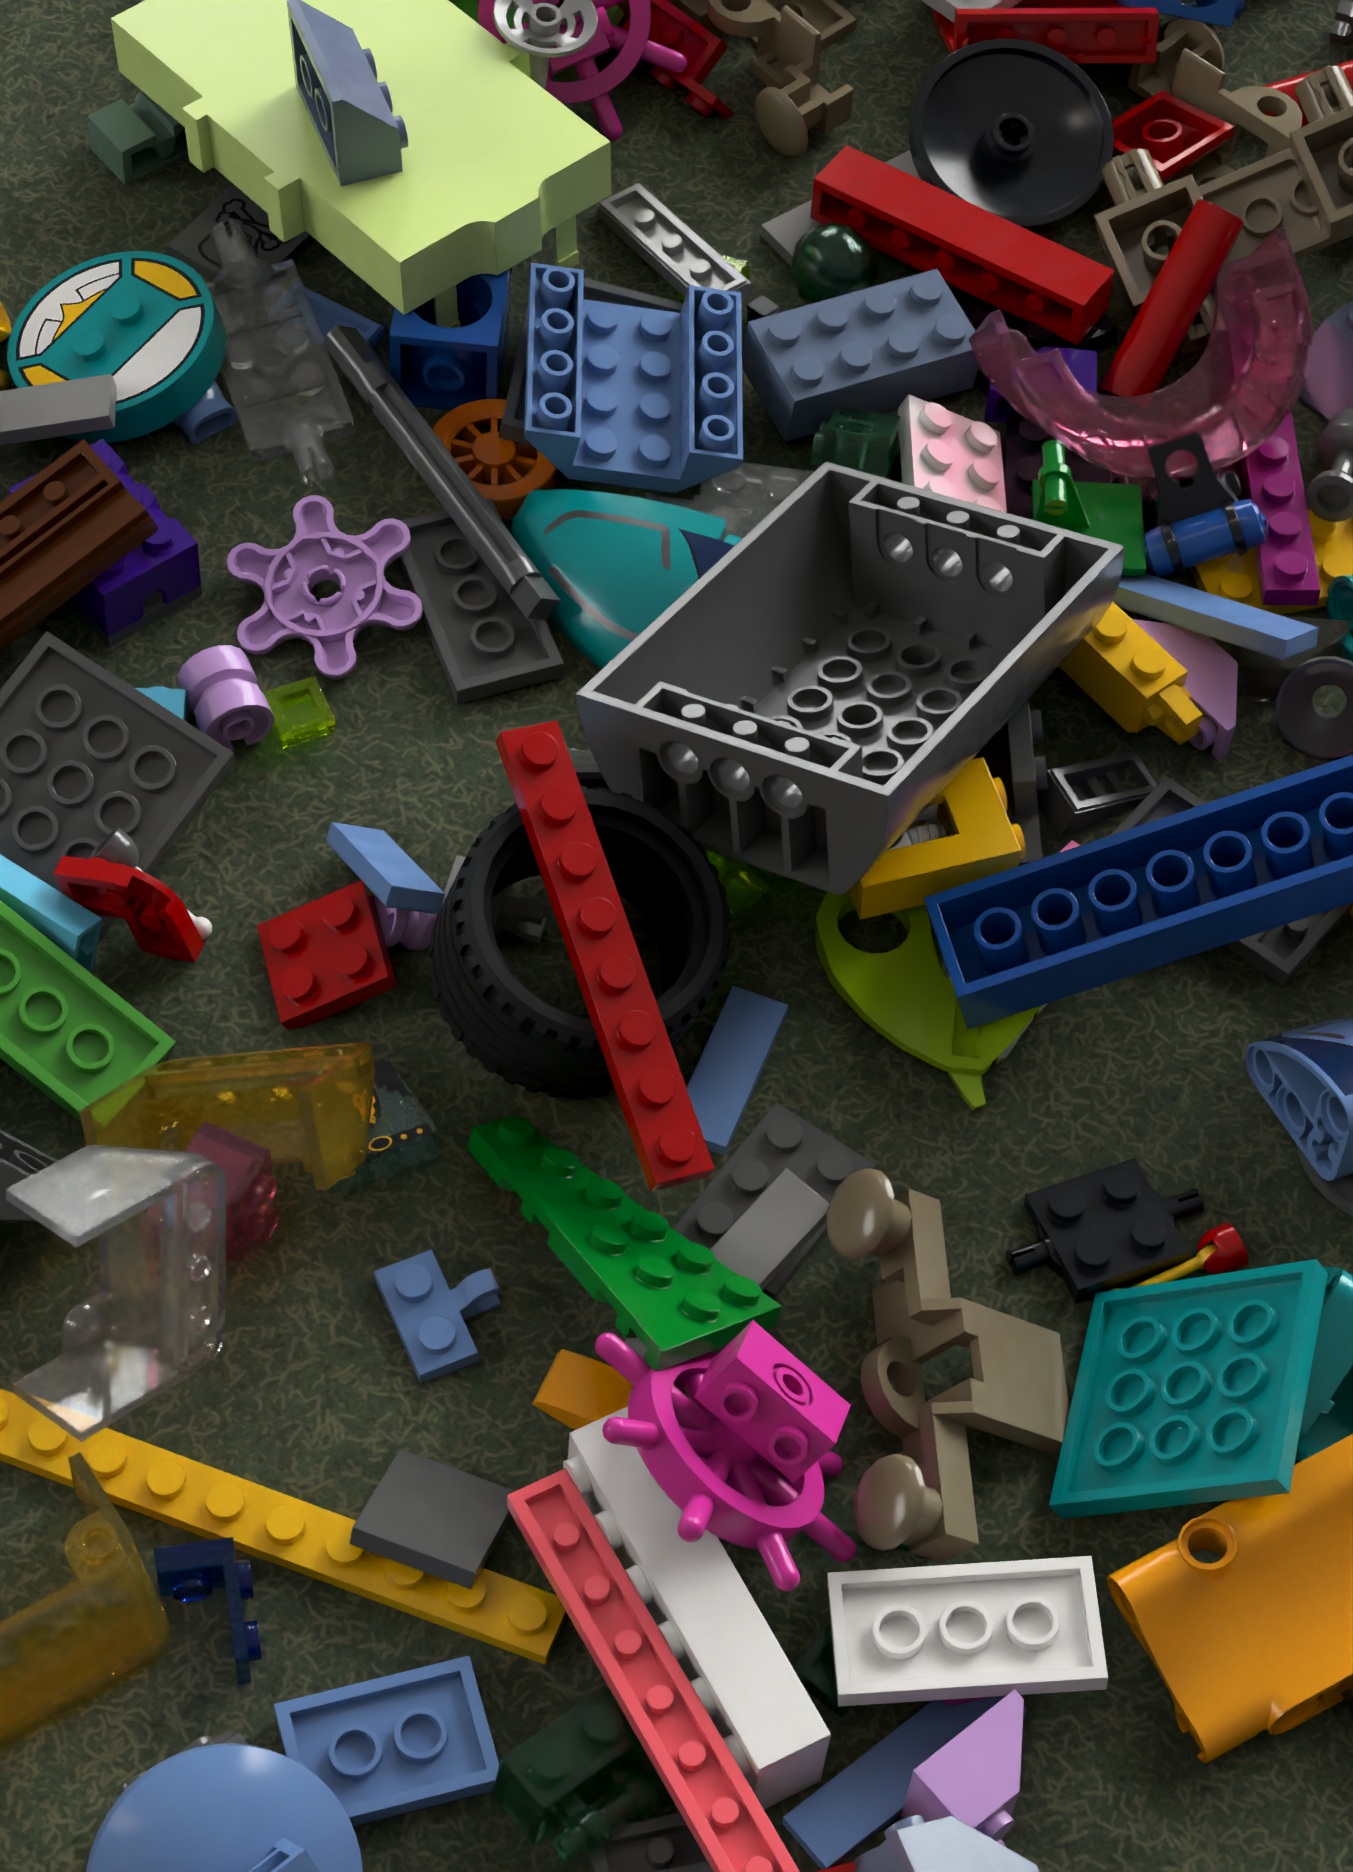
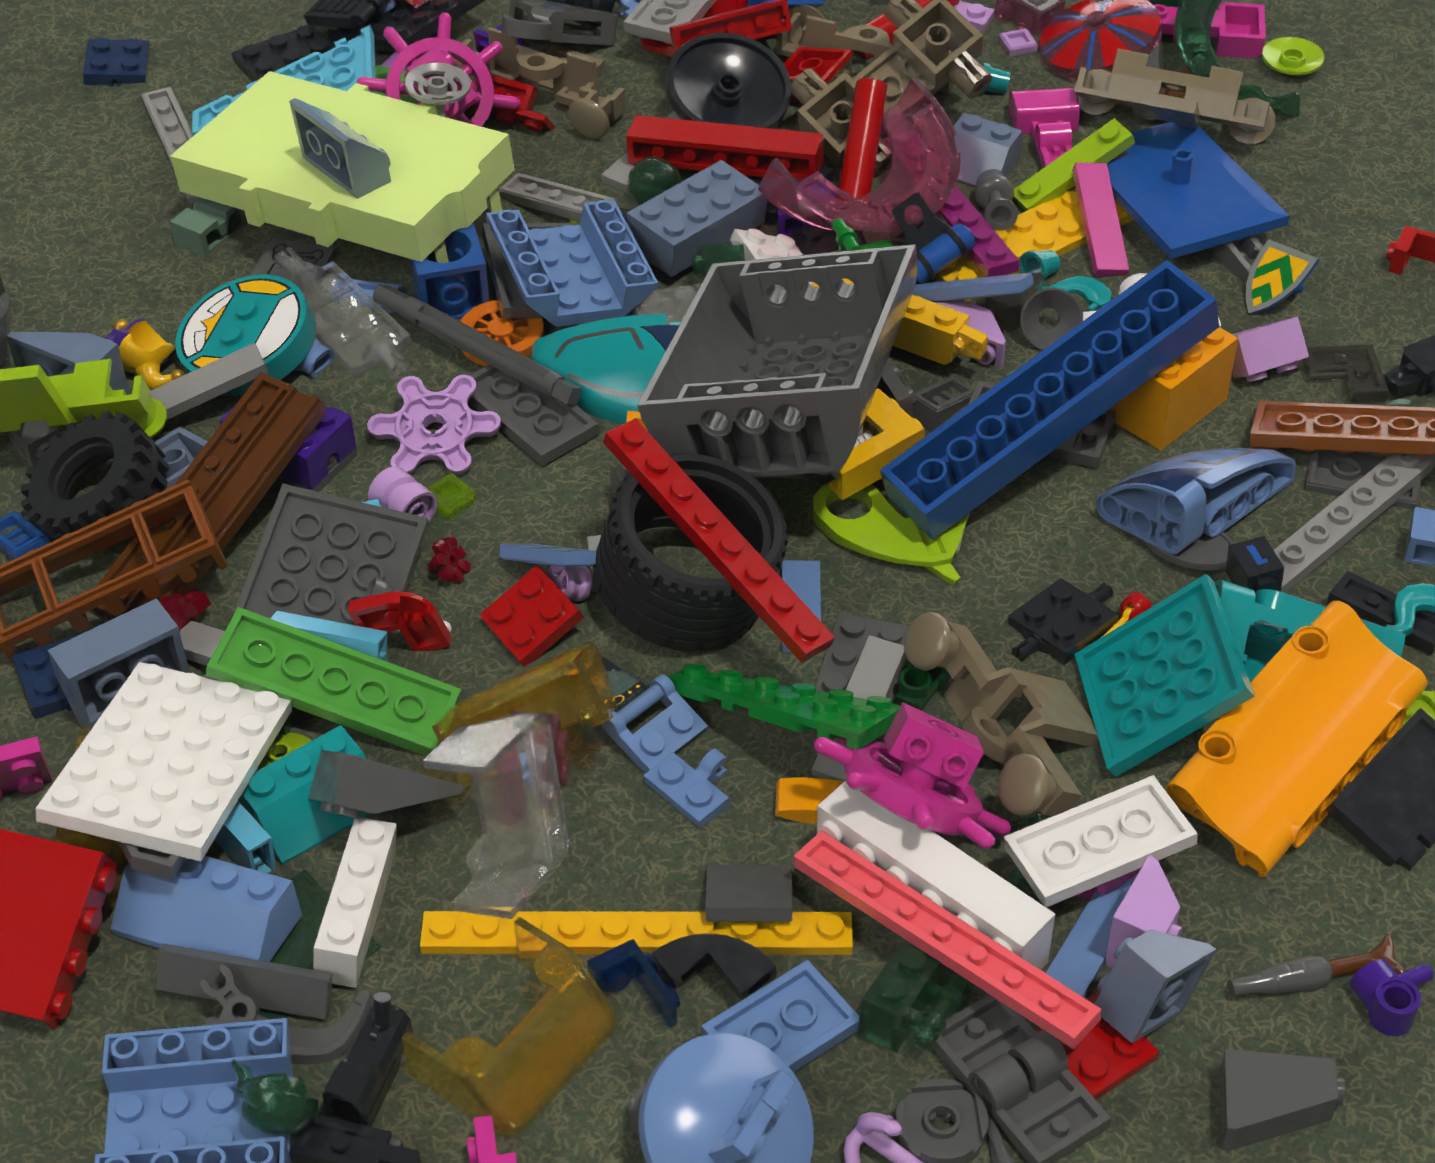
camera: 15 degrees left, 10 degrees down
none -> dark red plant [429,536,471,584]
none -> medium blue plate [601,674,708,773]
none -> black brick [652,934,777,1001]
none -> dark green plate [893,660,951,710]

